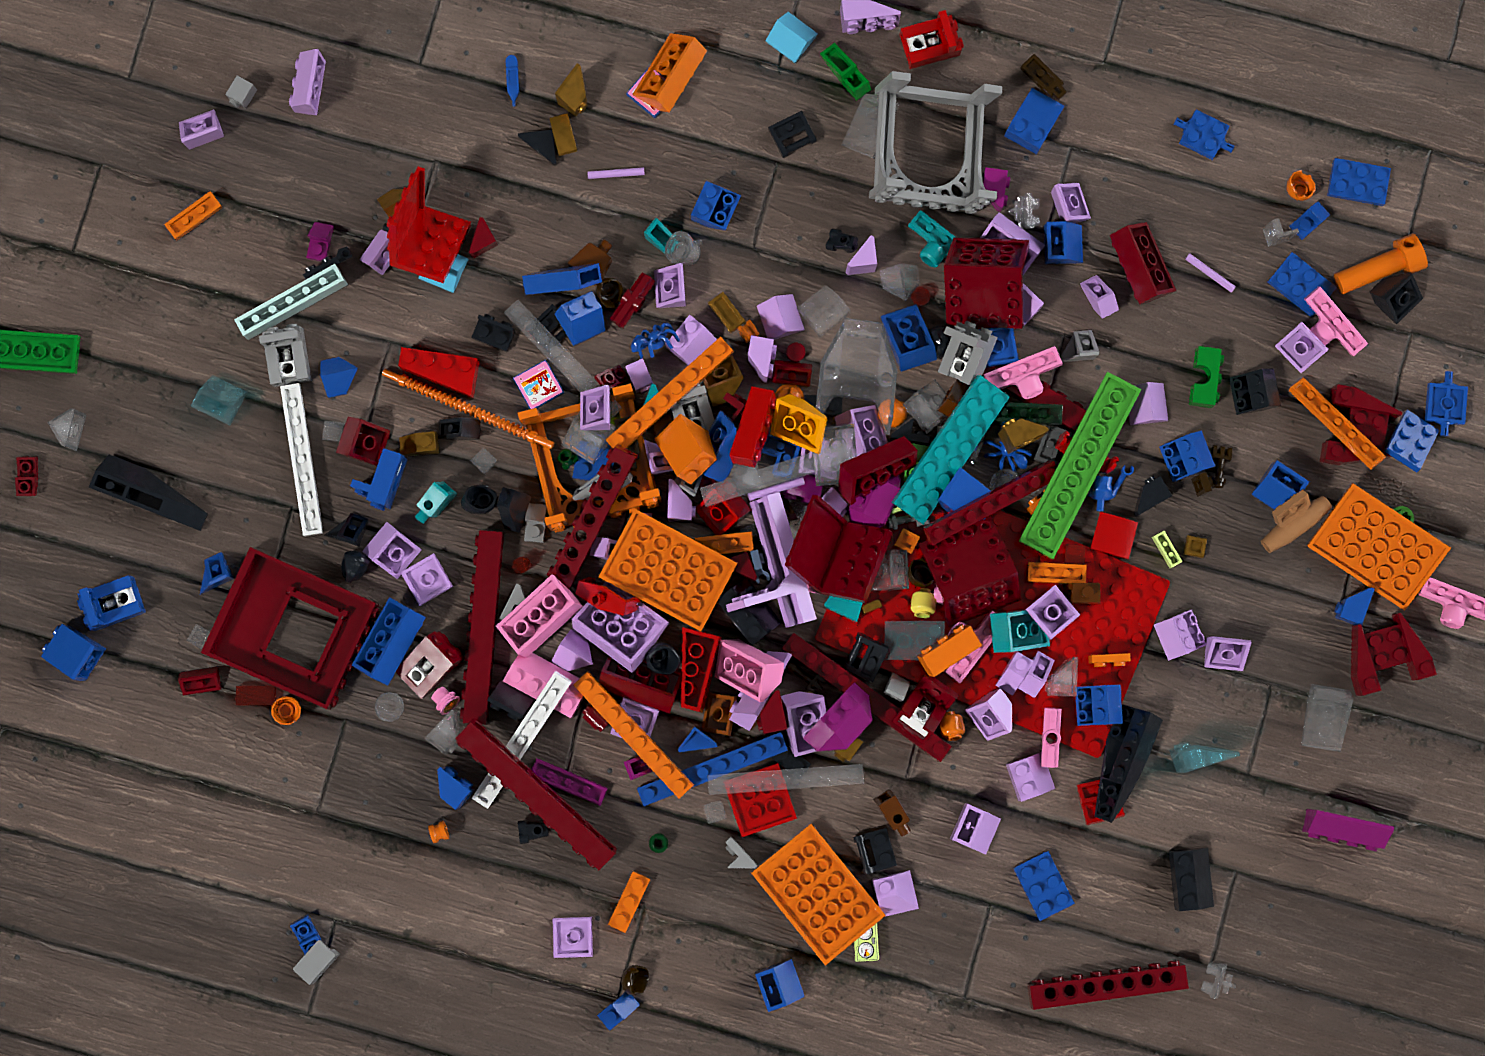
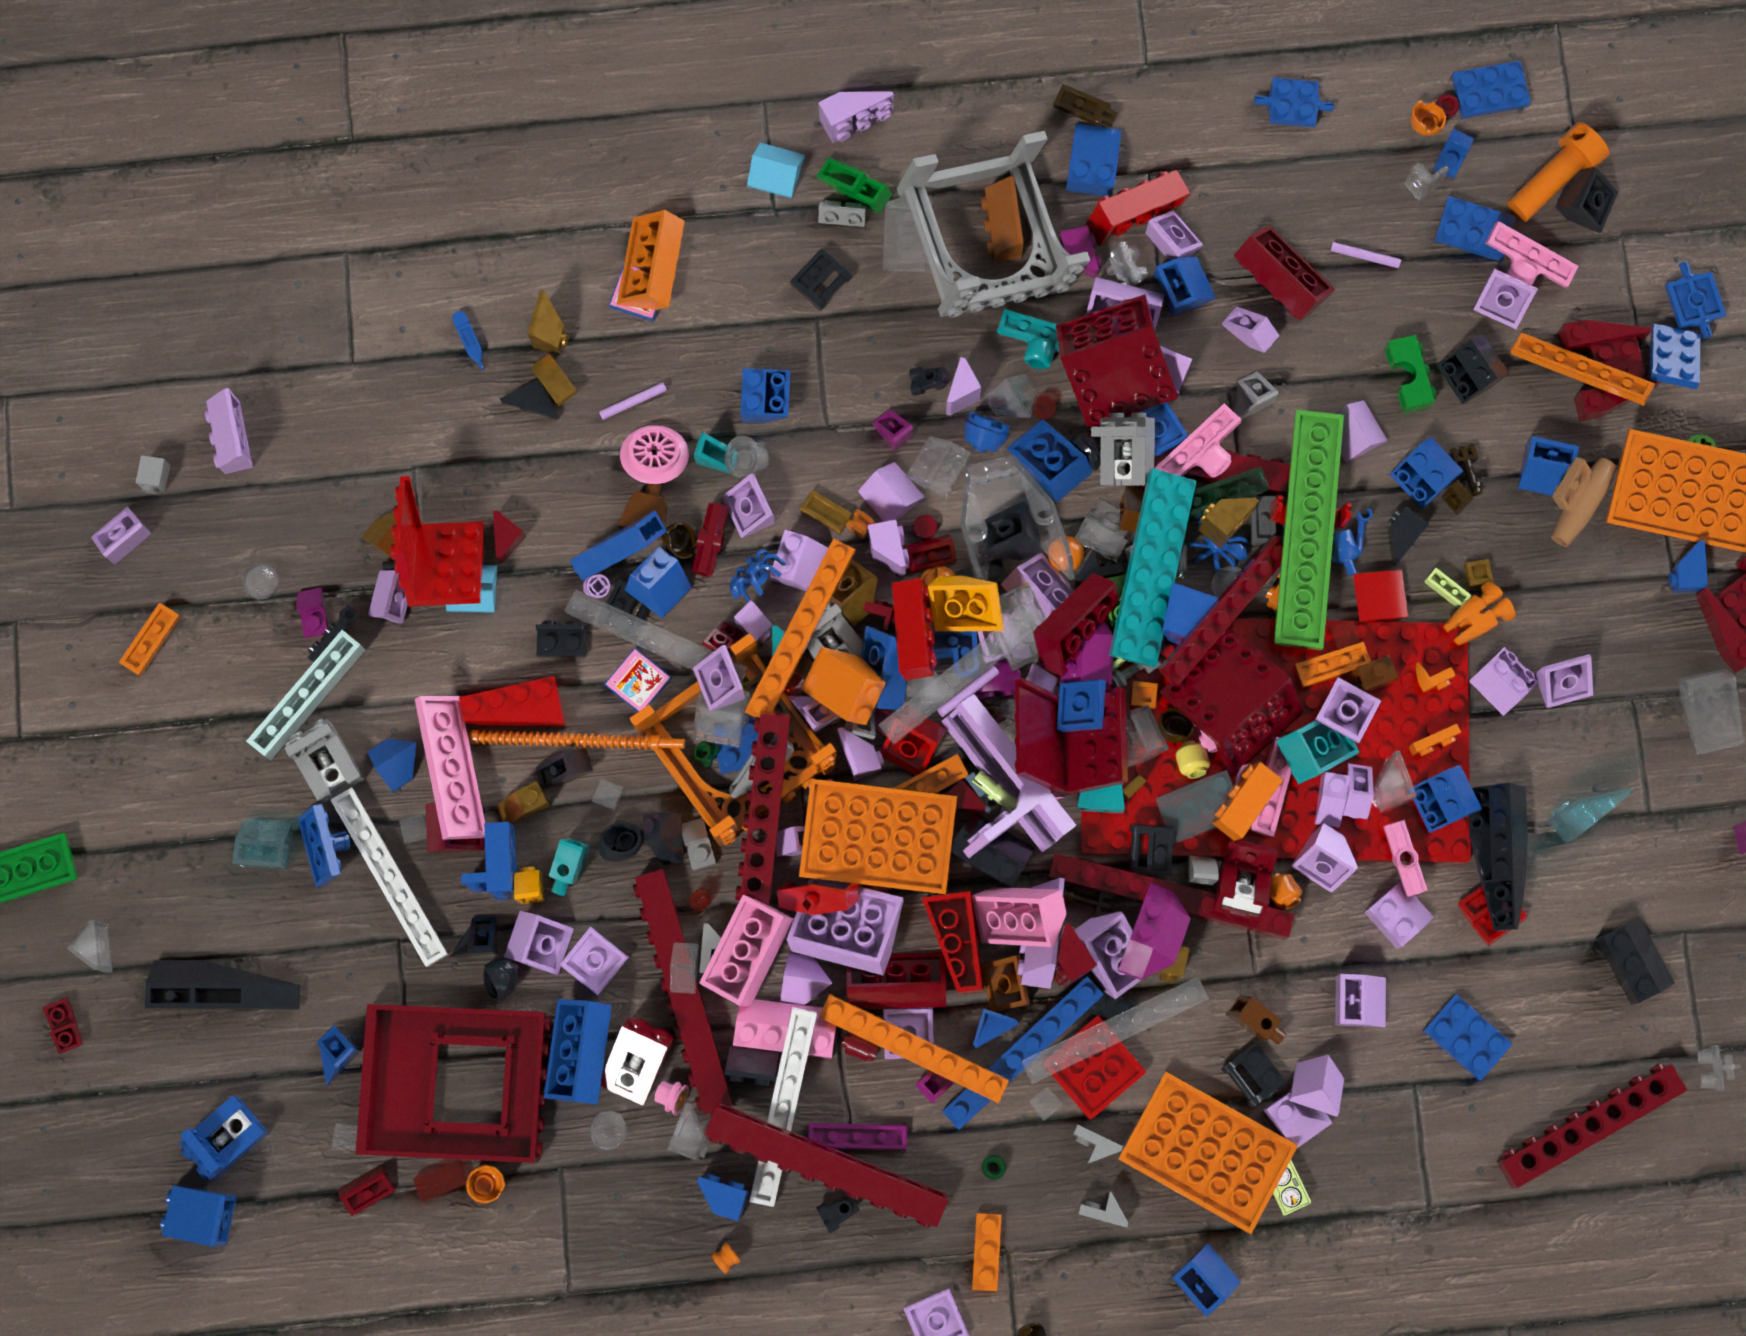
camera: 20 degrees left, 5 degrees down
black hair [646,643,680,674] -> none
red brick [899,10,964,69] -> none
none -> clear hair [242,563,279,599]
none -> blue plate [298,804,350,888]
none -> bright pink plate [415,696,485,840]
none -> light orange slope [514,867,545,905]
none -> lavender wheel [583,574,610,599]
none -> bright pink piece [620,425,689,484]
none -> clear slope [670,943,699,994]
none -> clear red plate [784,672,804,696]
none -> light grey hinge [818,200,867,227]
none -> magenta slope [872,409,913,451]
none -> blue cone [964,412,1010,453]
none -> yellowish green pin [972,770,1018,813]
none -> dark orange slope [980,176,1023,262]
none -> black slope [983,501,1041,561]
none -> blue tile [1057,679,1106,732]
none -> light grey slope [1077,1191,1128,1228]
none -> wedge [1086,170,1191,247]
none -> lavender slope [1289,1055,1344,1117]
none -> orange plate [1416,662,1456,692]
none -> dark red tile [1436,94,1460,119]
none -> orange piece [1443,581,1516,645]

